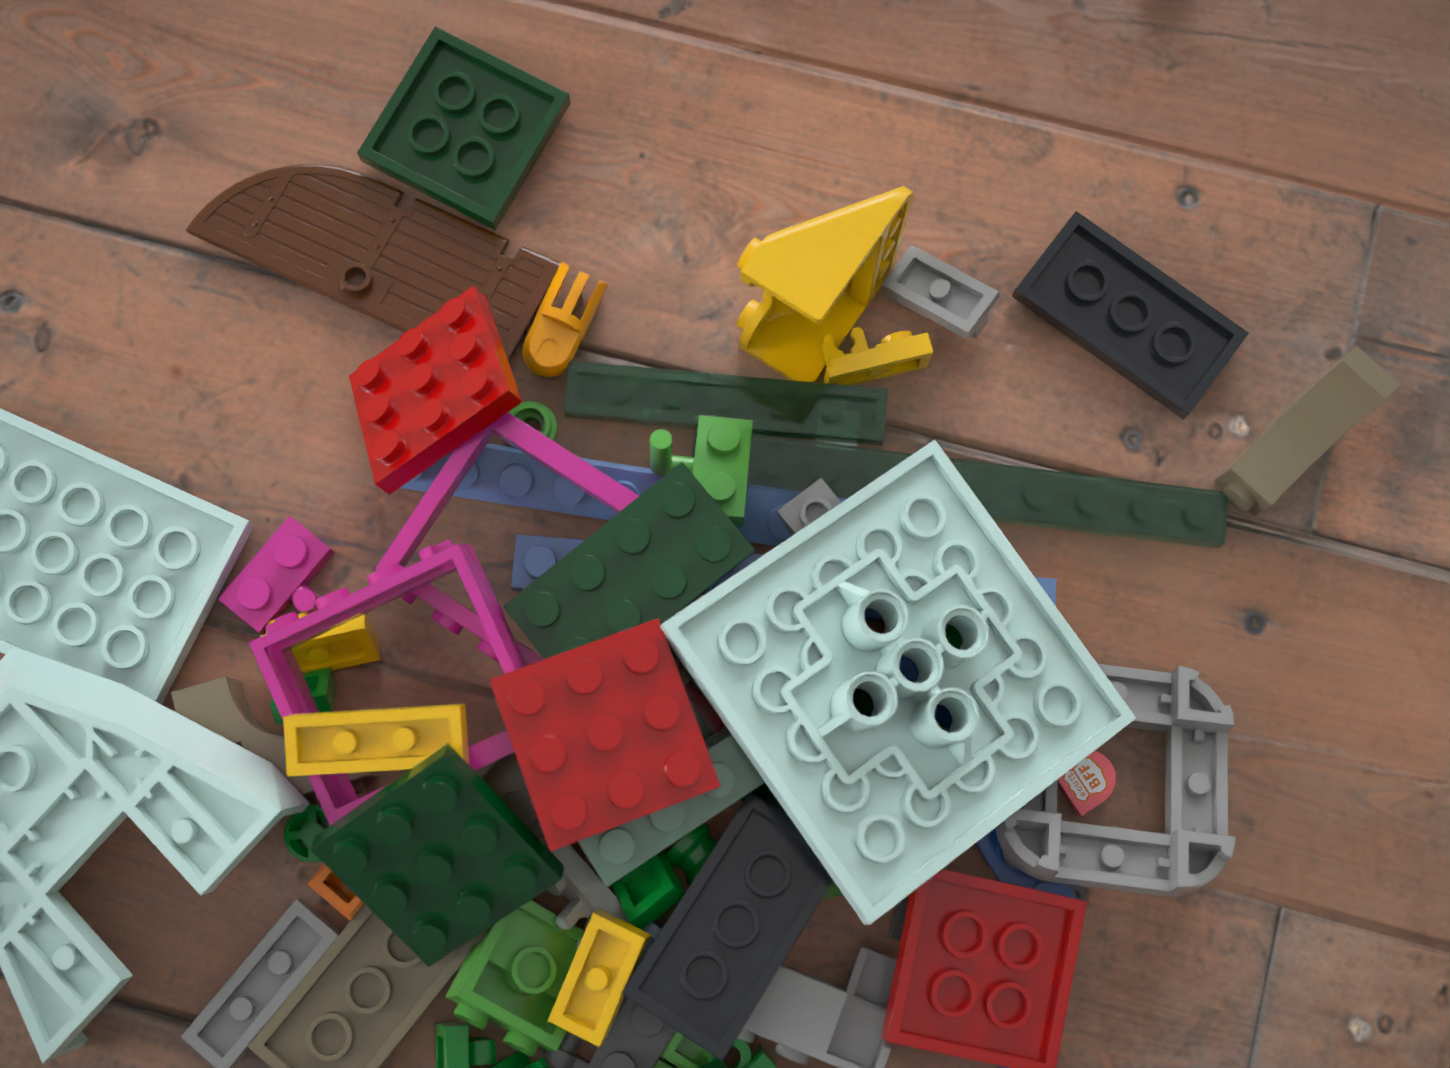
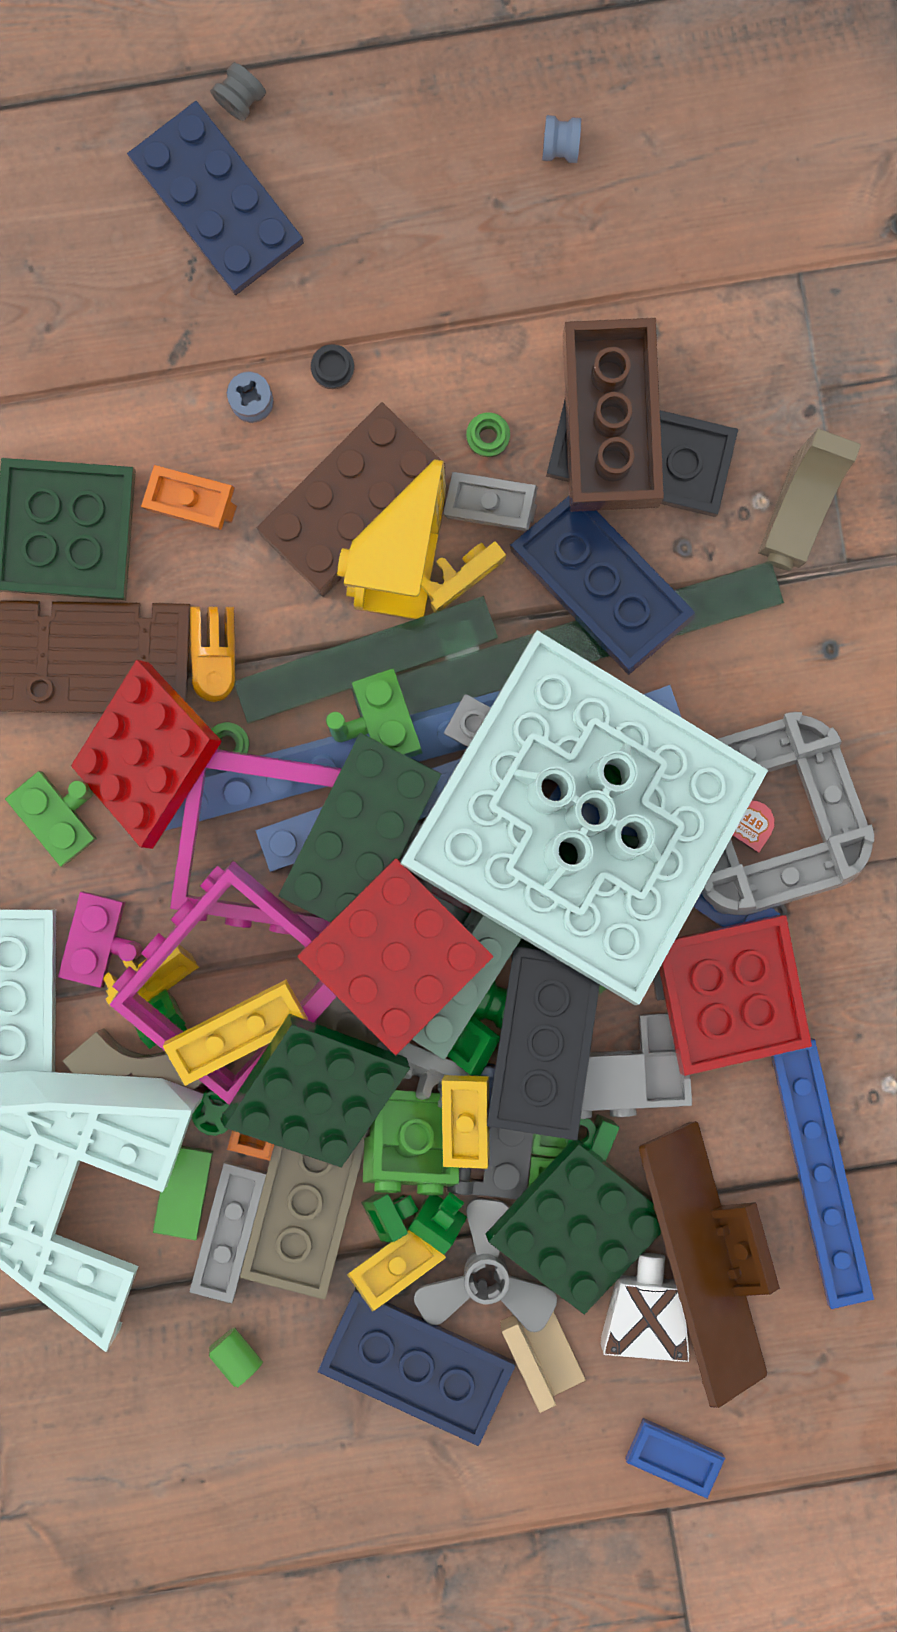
camera: 25 degrees left, 10 degrees up
none -> bright green plate [5,771,97,867]
none -> orange plate [141,465,237,530]
none -> bright green tile [153,1145,213,1240]
none -> sand blue wheel [227,371,274,423]
none -> reddish brown brick [256,402,445,597]
none -> black plate [311,344,355,389]
none -> bright green plate [466,412,510,457]
none -> dark blue plate [510,496,696,675]
none -> reddish brown brick [563,318,664,512]

